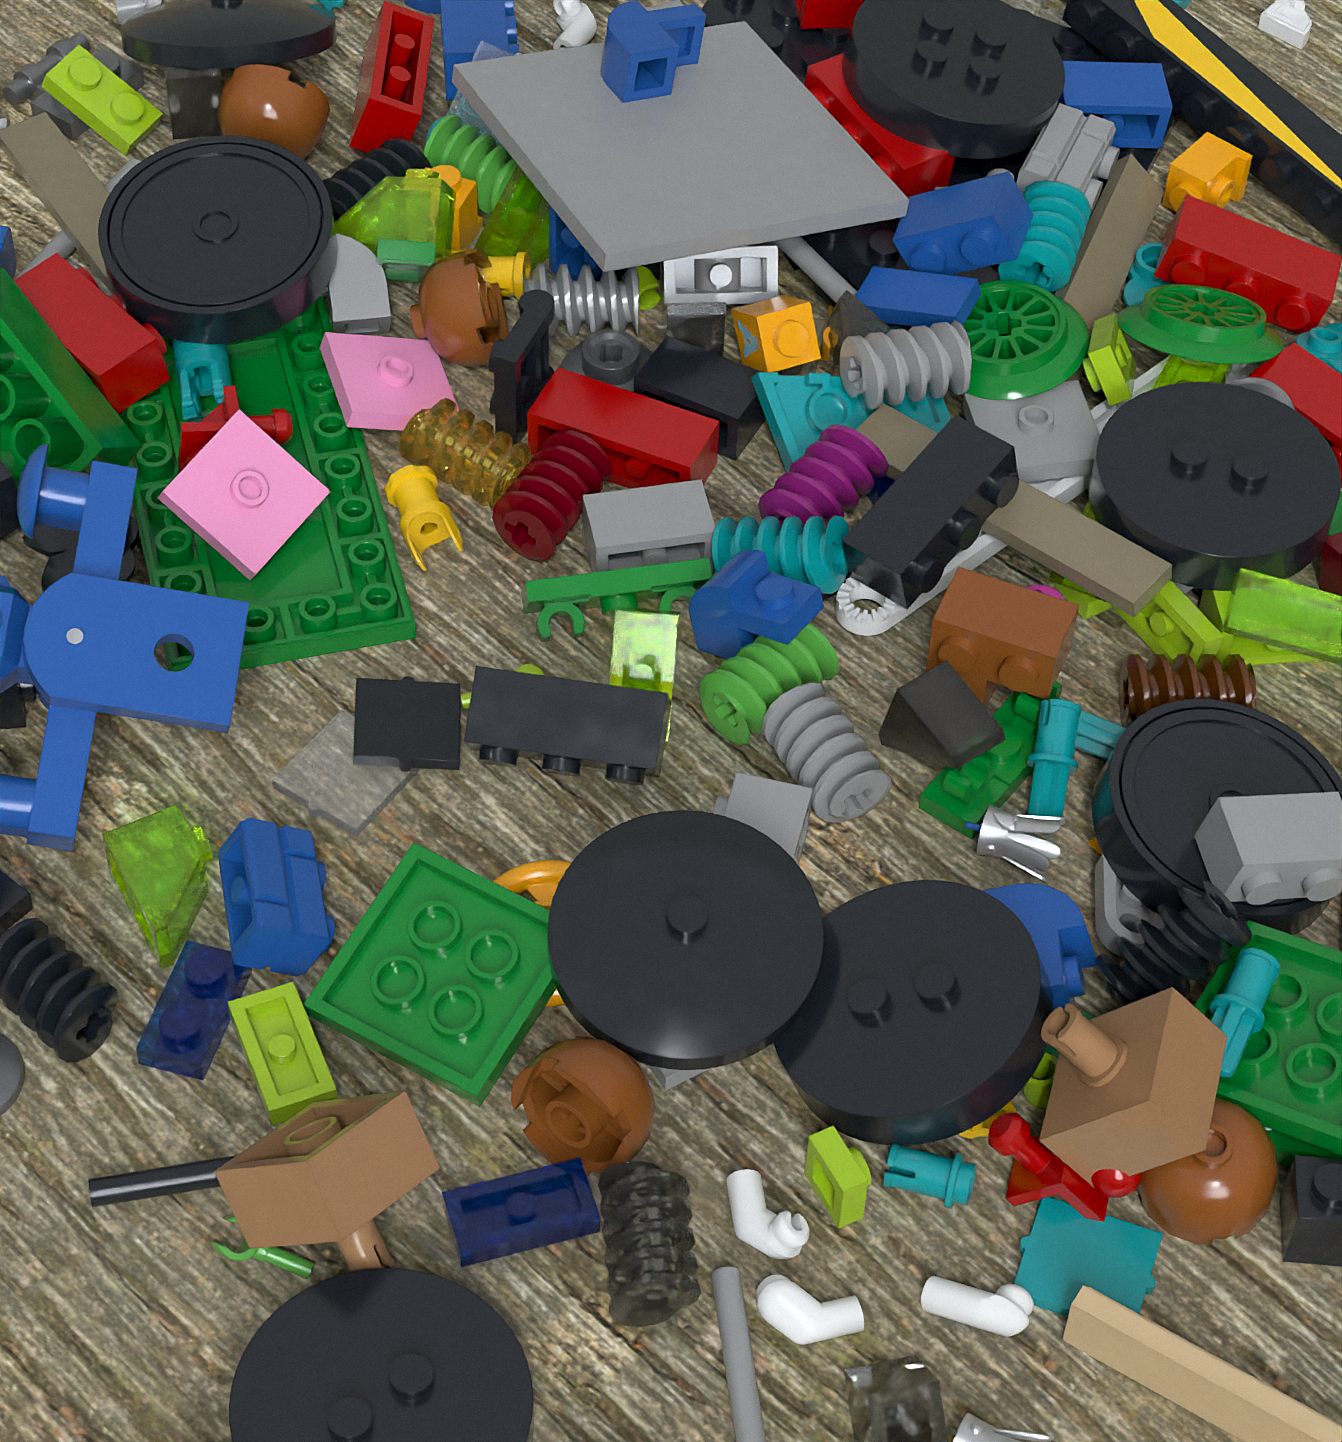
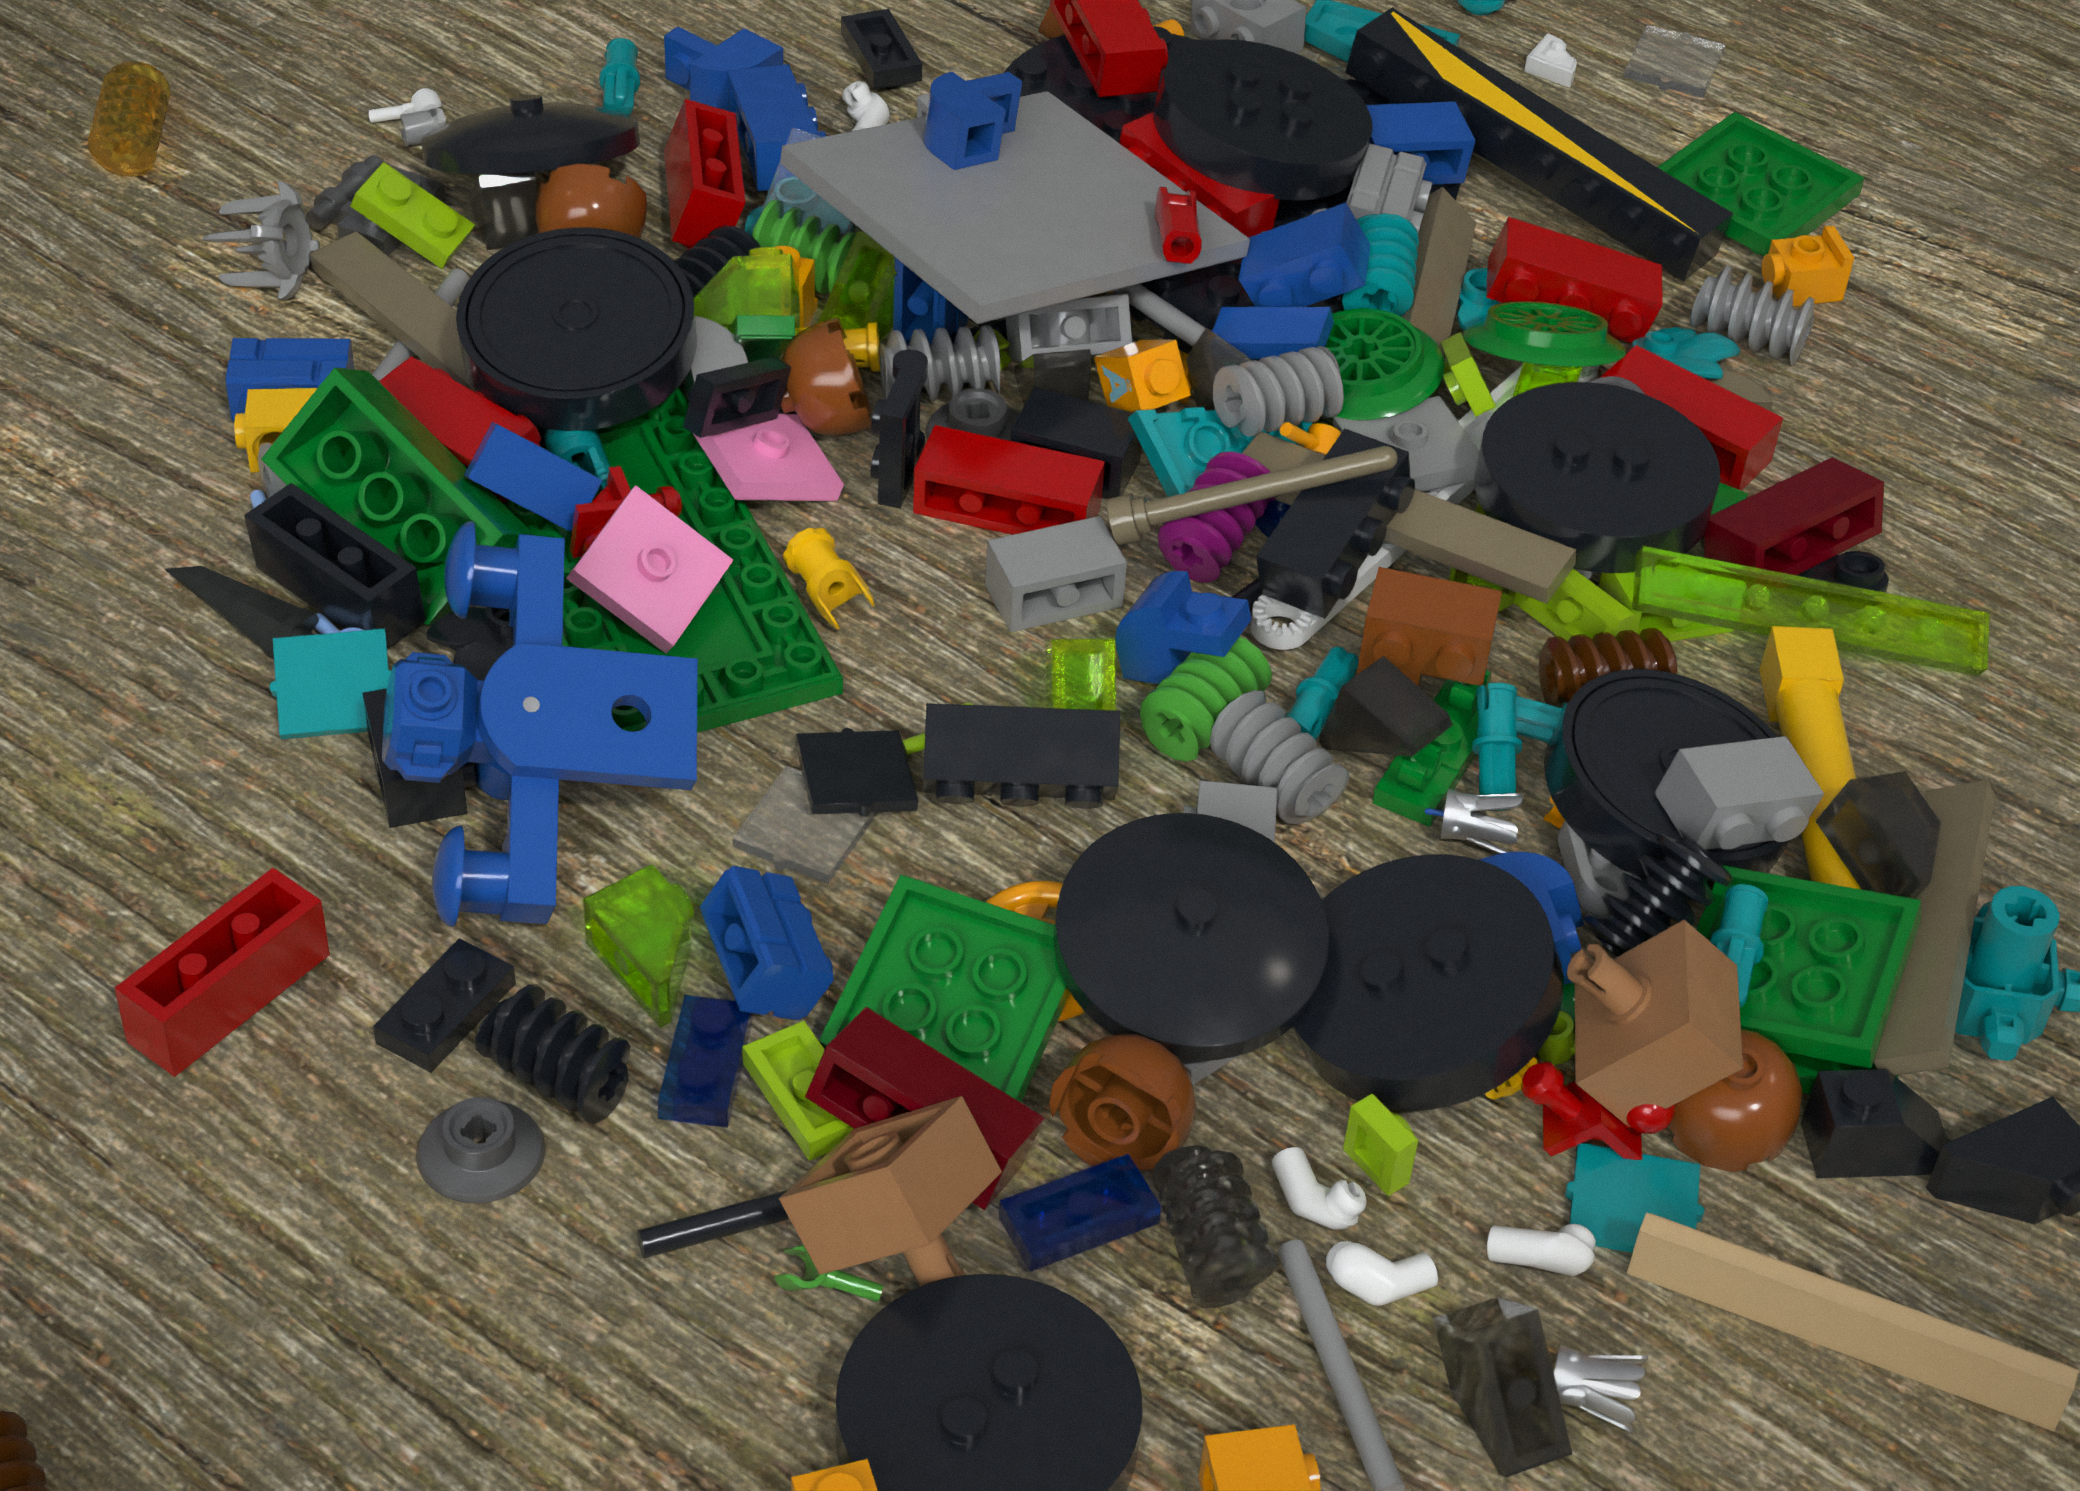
camera: 10 degrees left, 5 degrees down
clear yellow piece [399,398,531,511] -> none
dark red piece [492,430,612,562] -> none
green plate [521,558,712,642] -> none
teal piece [712,516,850,594] -> none
teal pin [883,1144,977,1209] -> none
light orange brick [1162,132,1253,213] -> none
none -> blue tile [464,422,603,532]
none -> black plate [683,356,791,438]
none -> dark red brick [805,1007,1045,1211]
none -> dark tan piece [1107,446,1398,546]
none -> red bar [1155,186,1202,264]
none -> light orange hand [1280,422,1341,455]
none -> teal axle [1285,646,1359,740]

